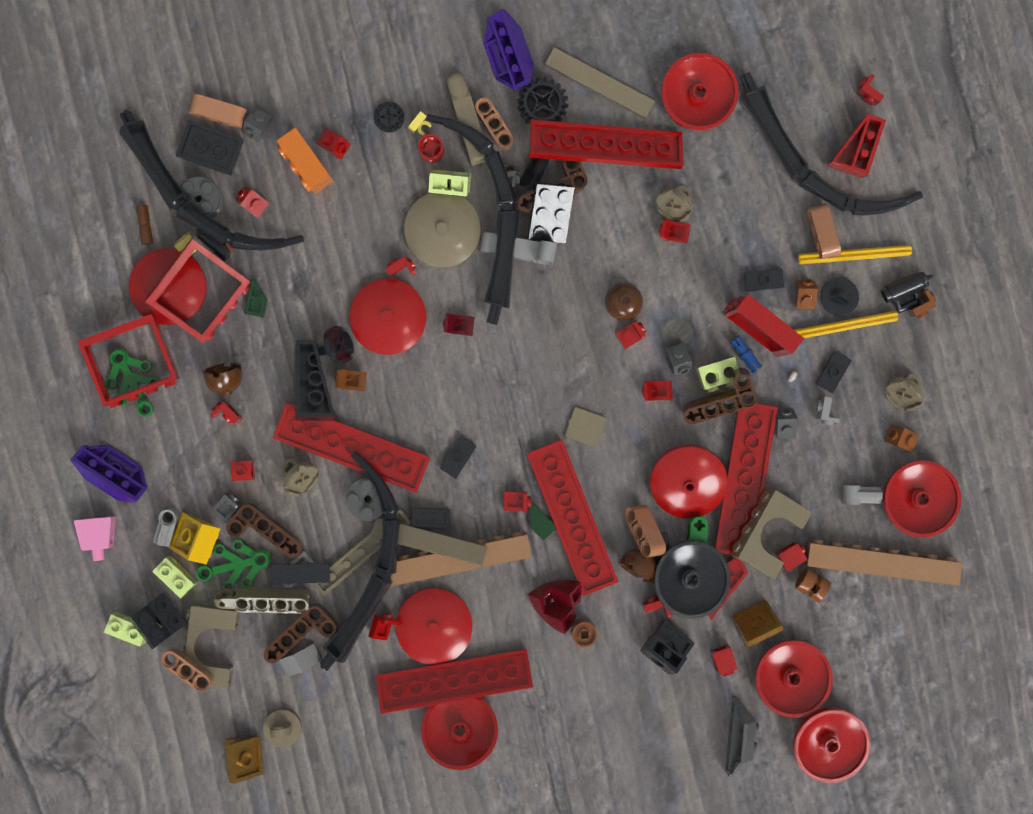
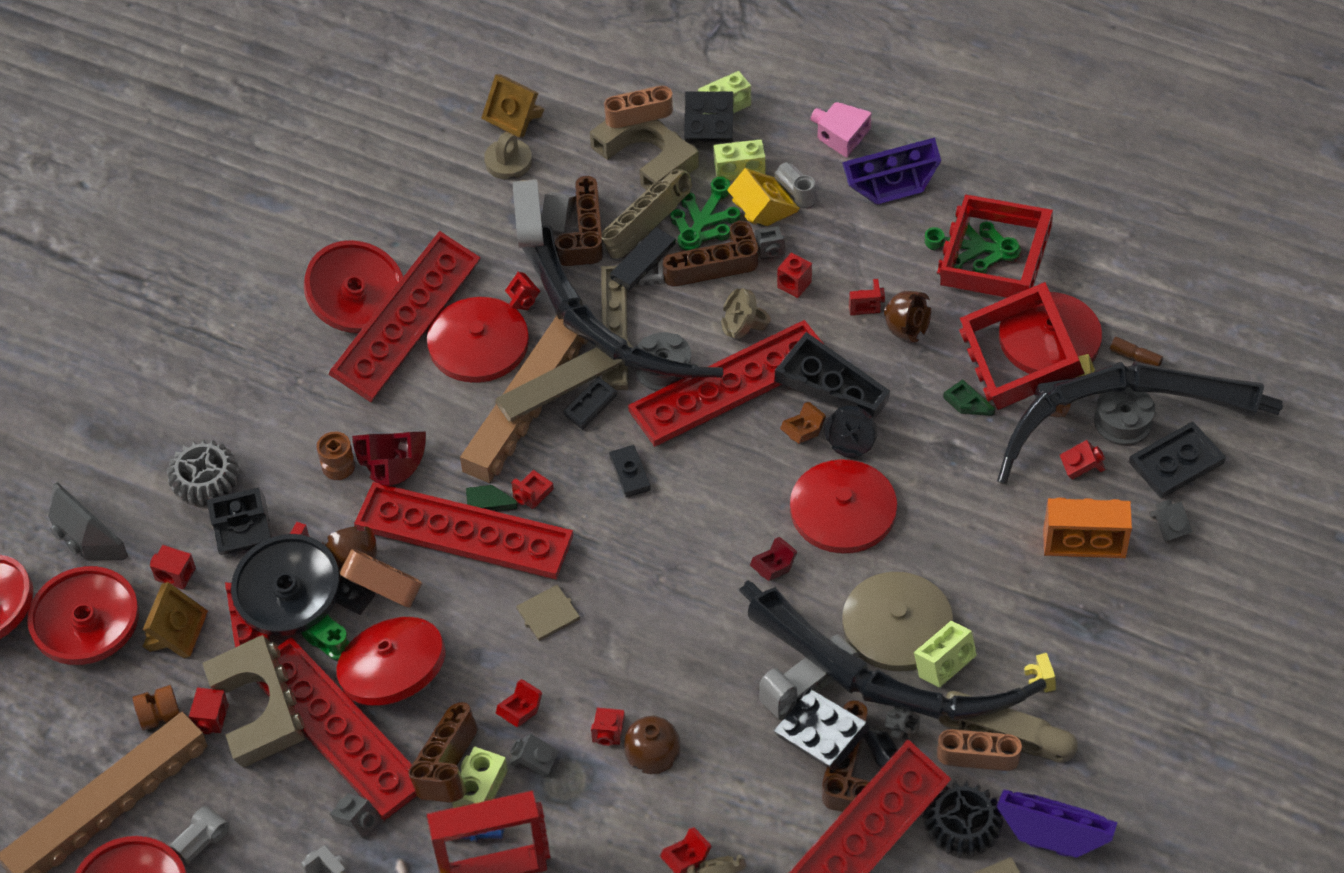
camera: 130 degrees right, 35 degrees down
nougat beam [188,94,247,129] -> none
red bracket [316,128,351,160] -> none
black gear [374,101,404,133] -> none
red bracket [386,256,417,277] -> none
red wheel [418,134,444,164] -> none
none -> light grey gear [167,439,239,507]
none -> light grey beam [513,179,544,248]

